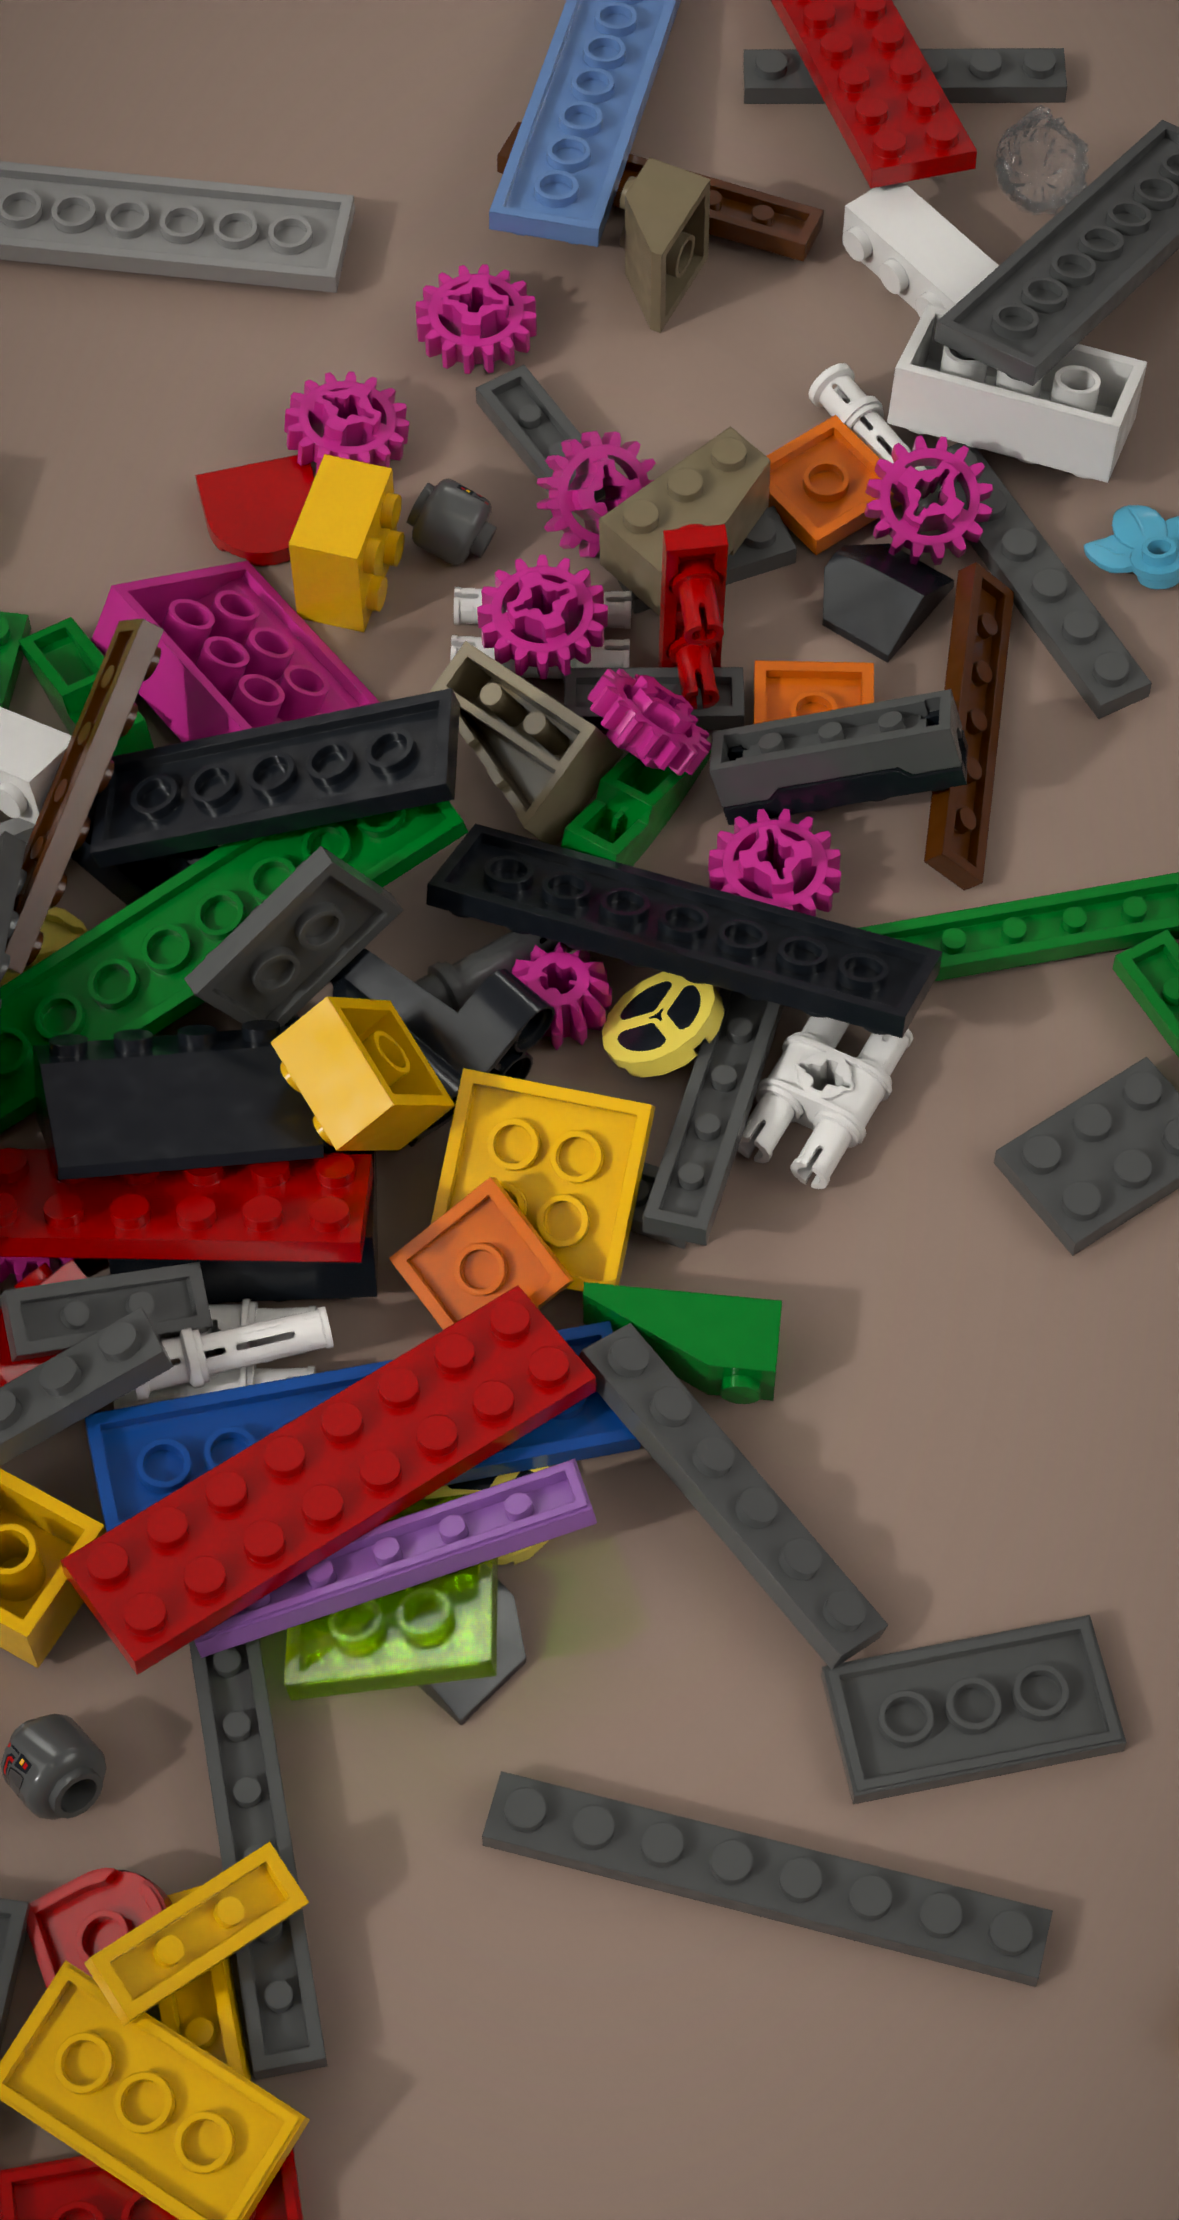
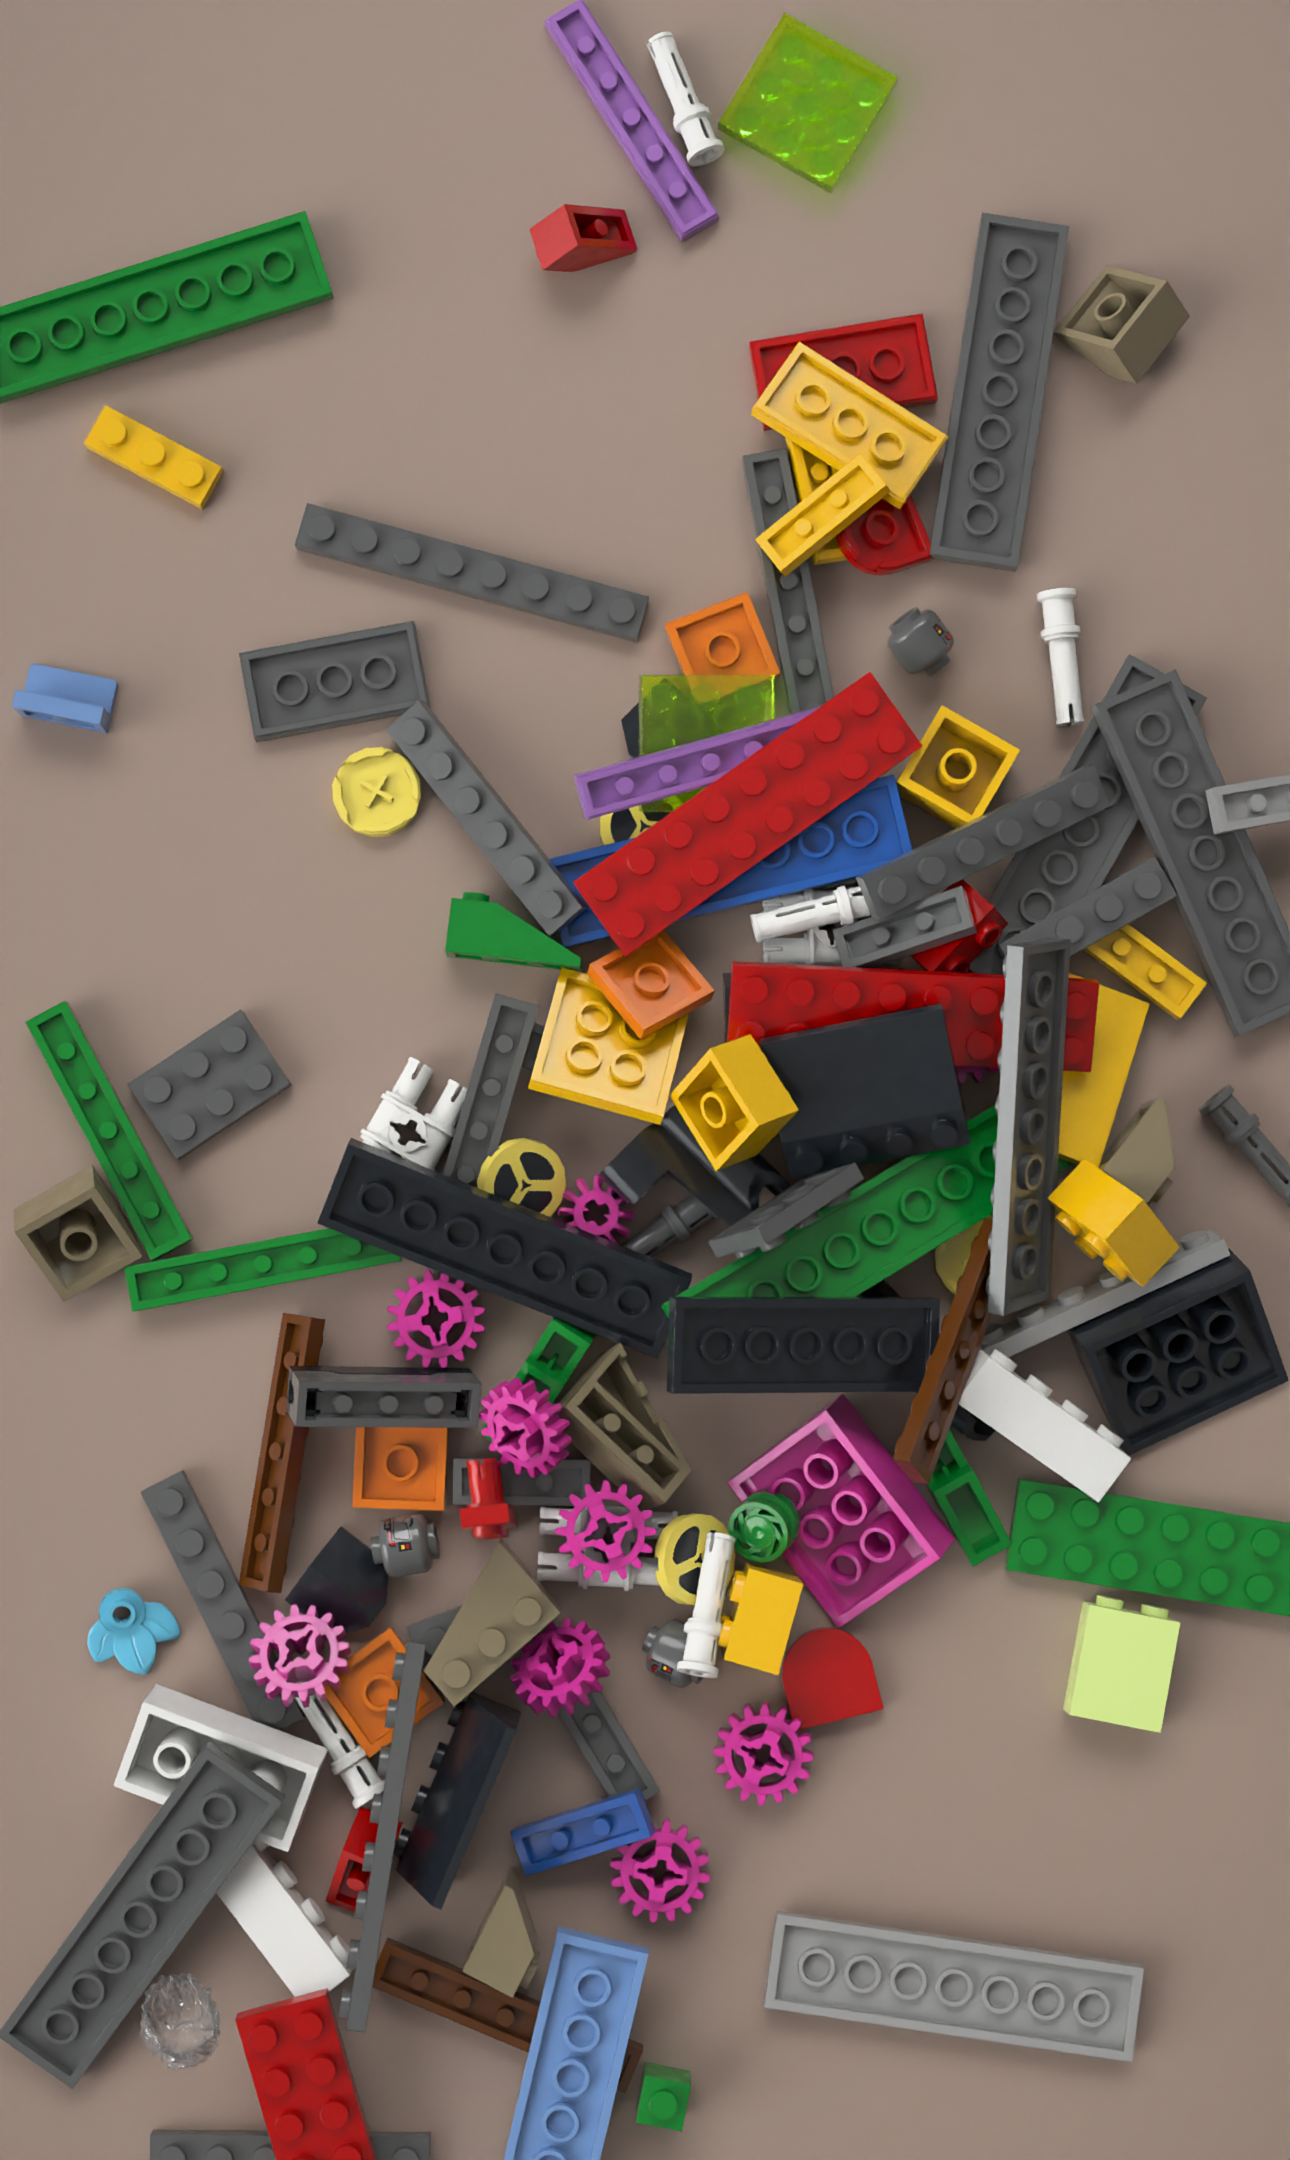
camera: 175 degrees right, 25 degrees up
none -> red slope [325,1807,403,1913]
none -> light yellow tile [332,747,422,837]
none -> dark grey plate [338,1642,426,2033]
none -> dark grey head [371,1514,440,1577]
none -> black slope [393,1691,521,1910]
none -> blue plate [510,1788,656,1876]
none -> green brick [636,2062,691,2132]
none -> light yellow tile [654,1513,735,1605]
none -> orange plate [664,592,781,708]
none -> white pin [677,1532,736,1678]
none -> green wheel [728,1490,800,1563]

